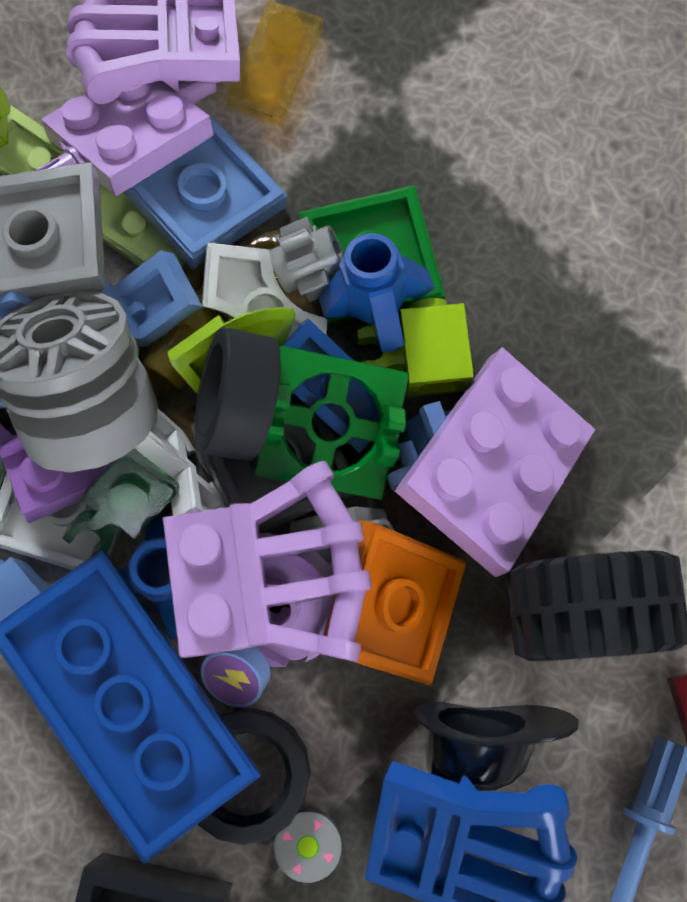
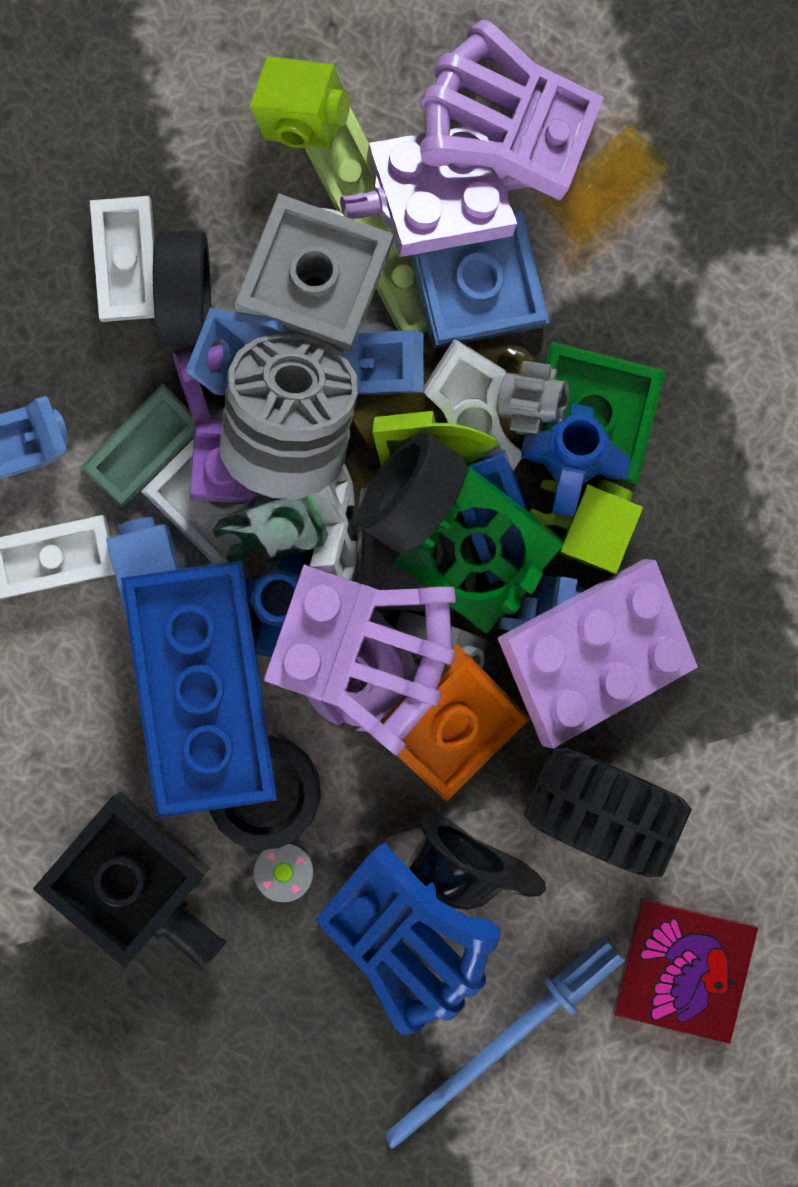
camera: 30 degrees right, 10 degrees up
tile [201,647,271,707] -> none

